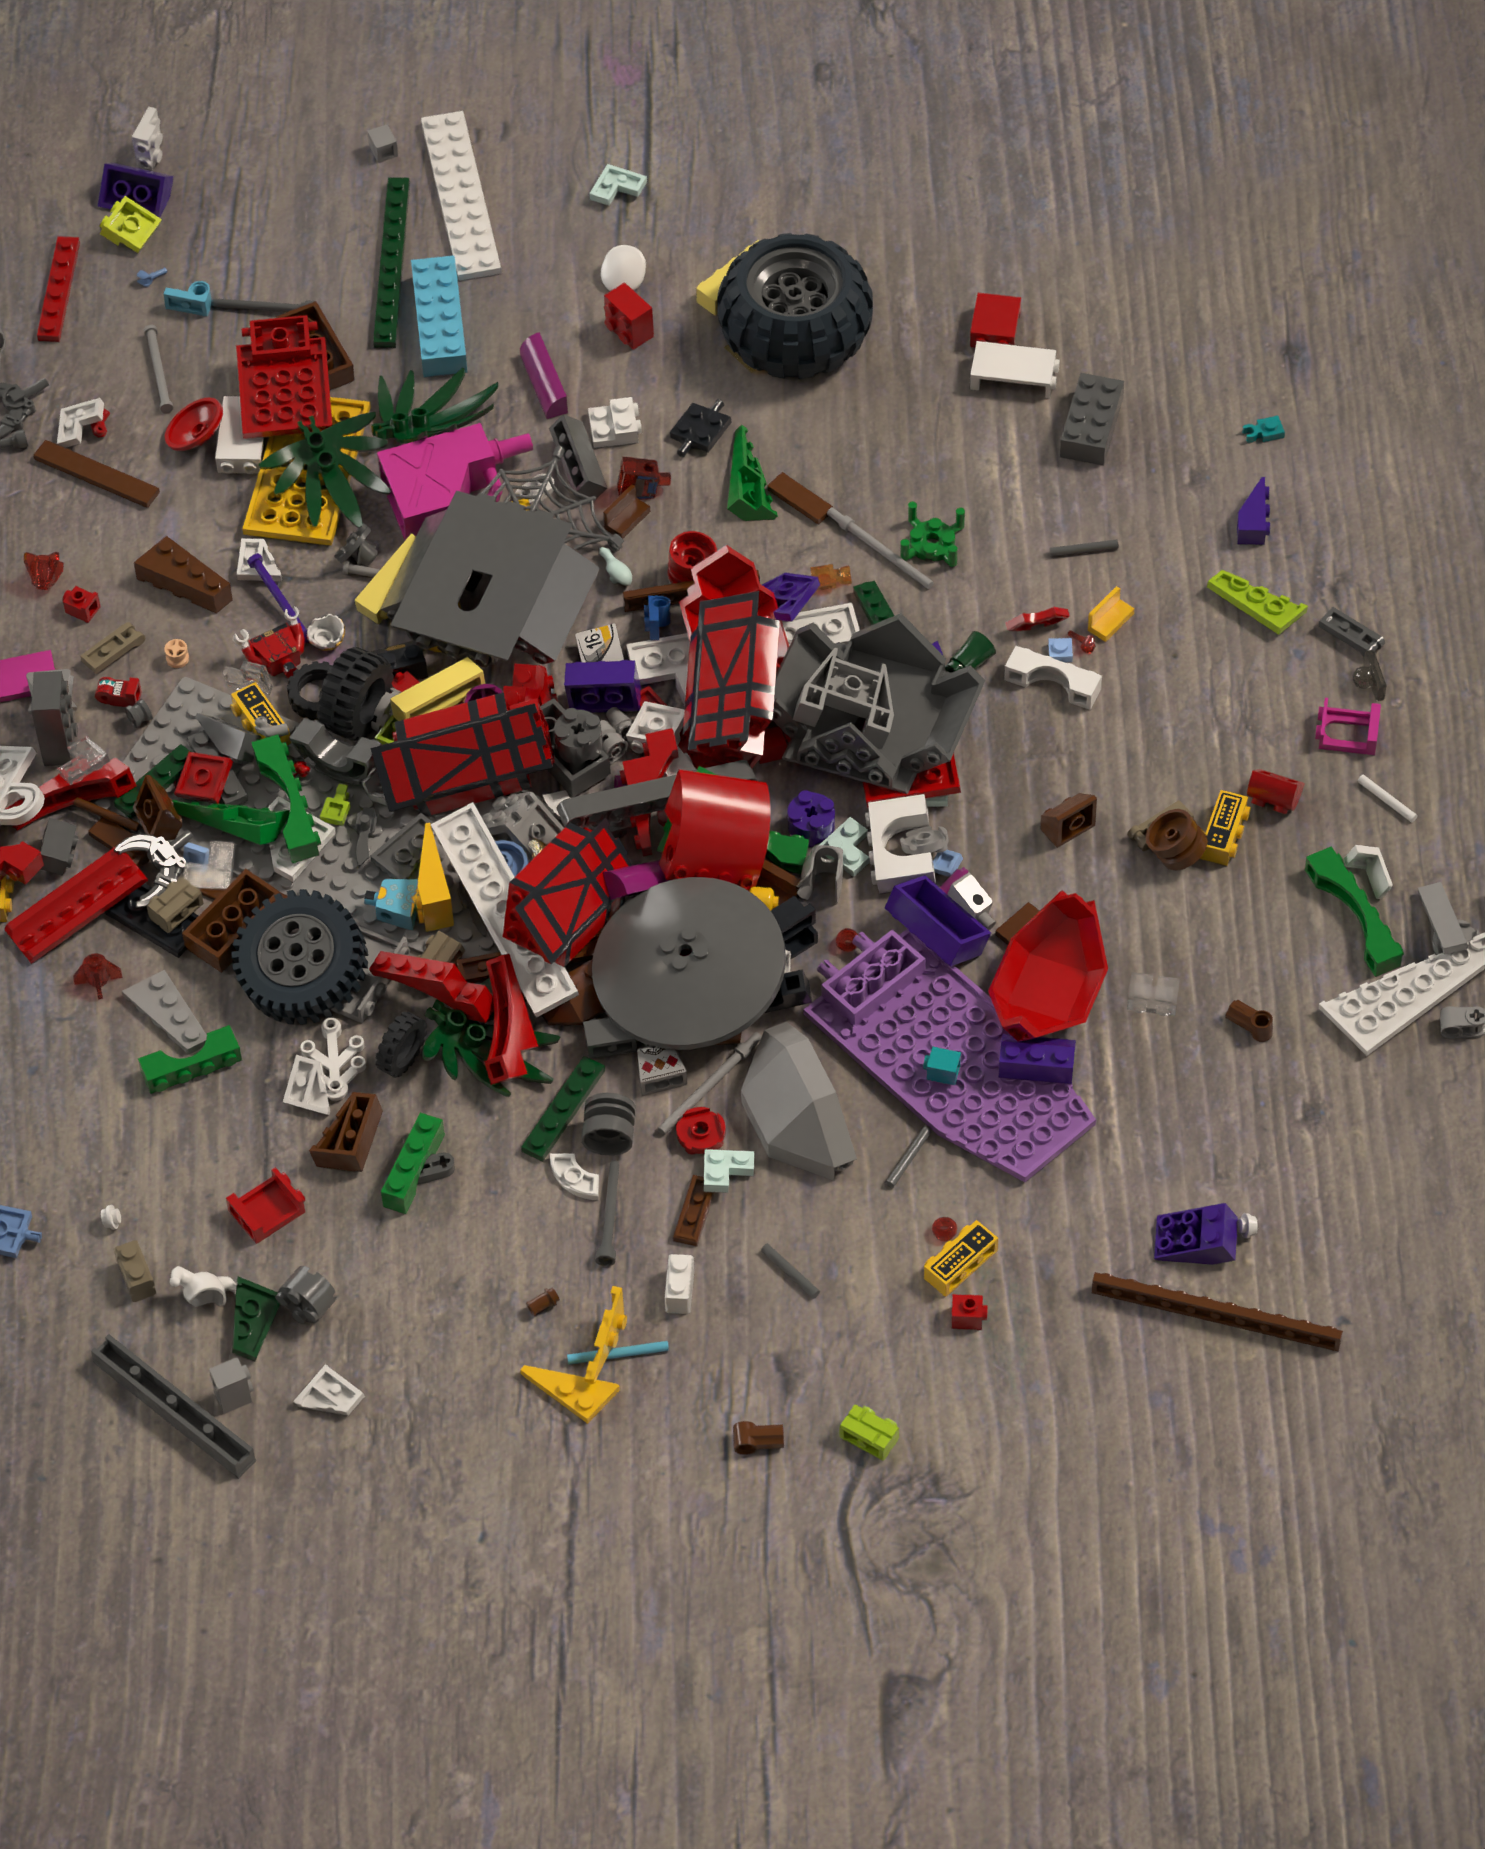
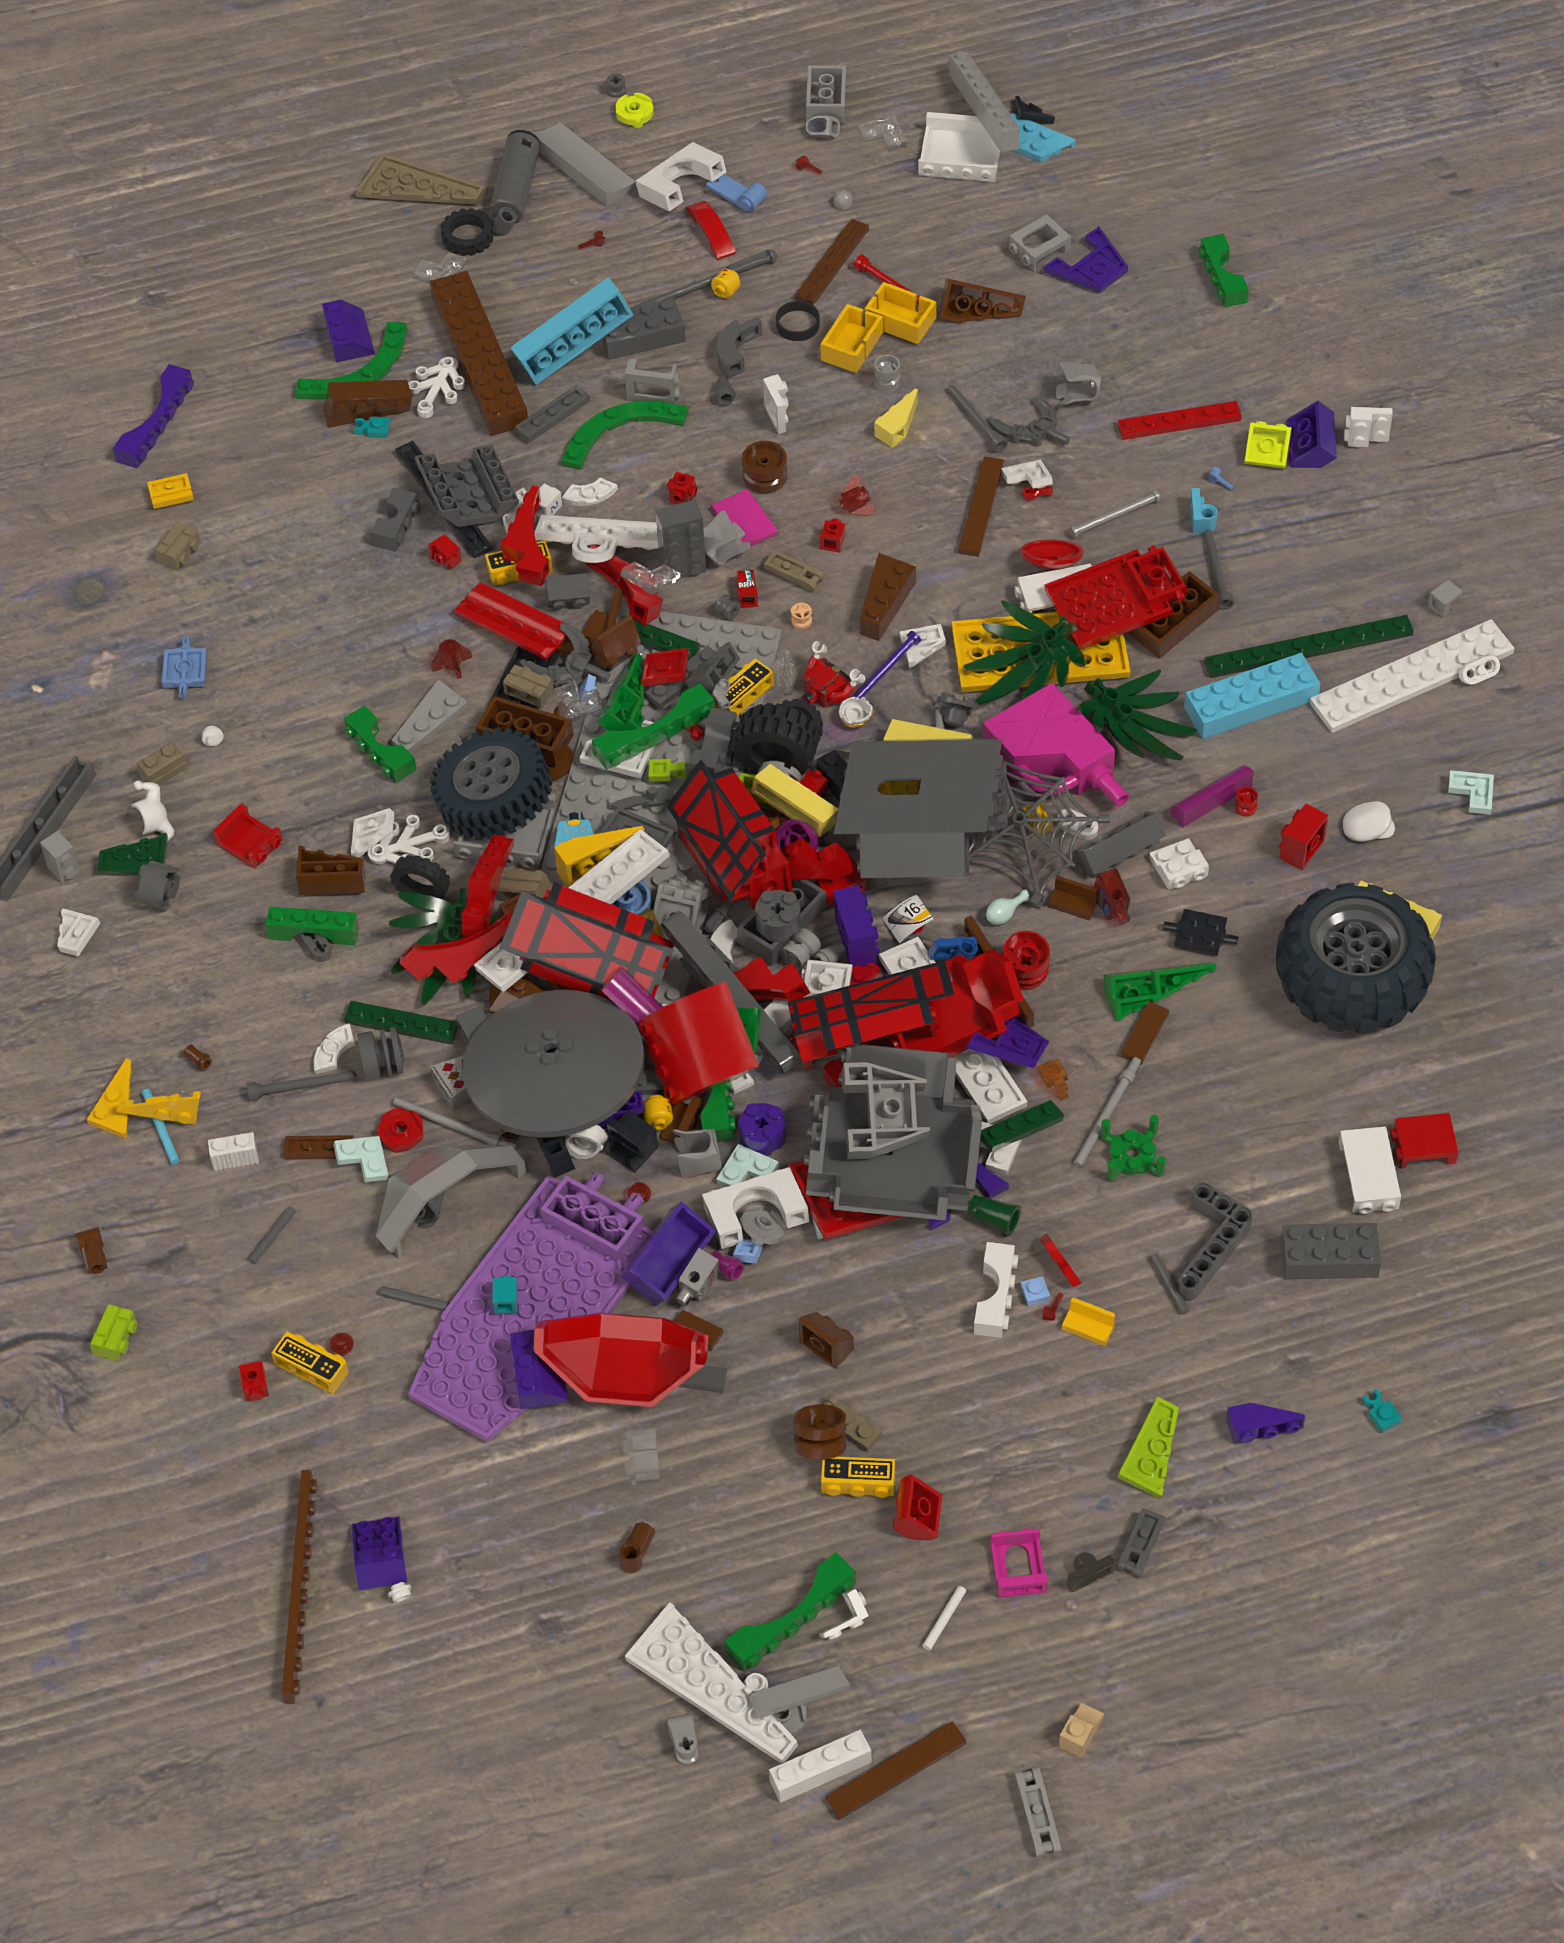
camera: 75 degrees right, 0 degrees up
none -> white plate [743,1673,768,1693]
none -> dark grey beam [1178,1182,1252,1301]
none -> red wheel [1235,787,1258,817]
none -> white plate [1459,655,1500,685]

